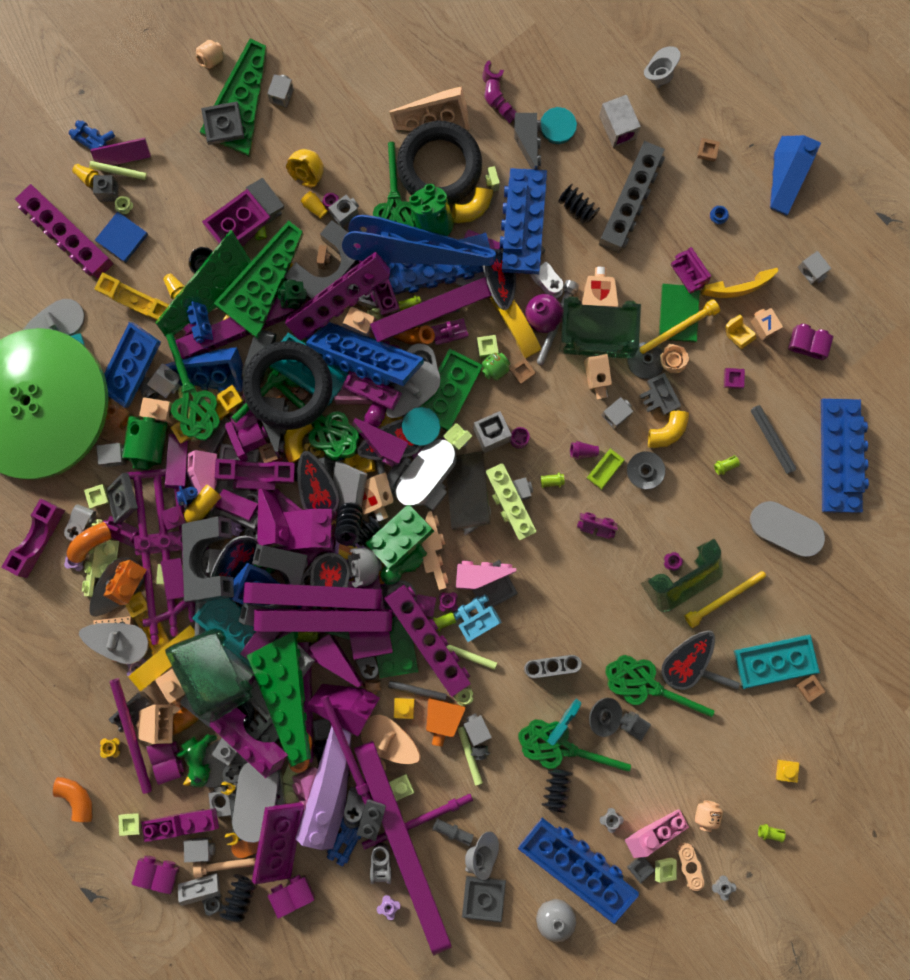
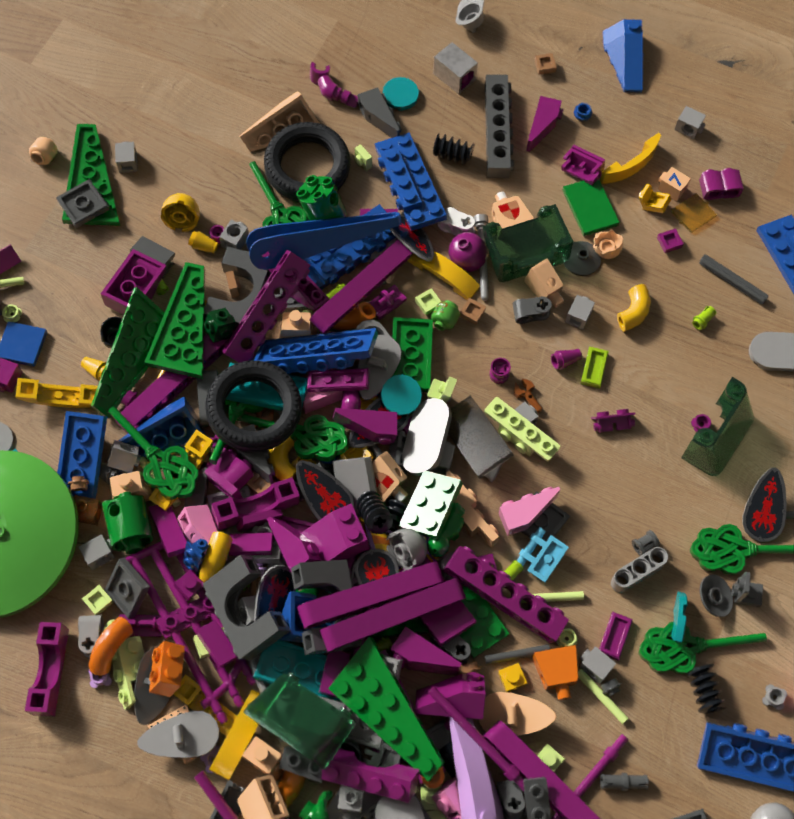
camera: 25 degrees left, 15 degrees down
blue hinge [187,301,214,343] -> none
magenta plate [439,592,458,612] -> none
yellow cylinder [452,187,494,223] -> none
light grey piece [465,831,499,880] -> none
flat silver piece [473,411,512,453] -> none
lime pin [541,472,565,488] -> none
dark grey dish [627,451,665,489] -> none
yellow piece [639,299,720,354] -> none
dark grey hinge [639,373,681,416] -> none
yellow piece [684,571,766,628] -> none
none -> medium nougat plate [68,476,89,491]
none -> dark grey piece [512,296,551,324]
none -> dark orange bar [514,379,543,413]
none -> magenta slope [526,96,564,152]
none -> magenta tile [599,611,633,661]
none -> dark grey bush [632,530,660,556]
none -> clear yellow piece [671,193,717,233]

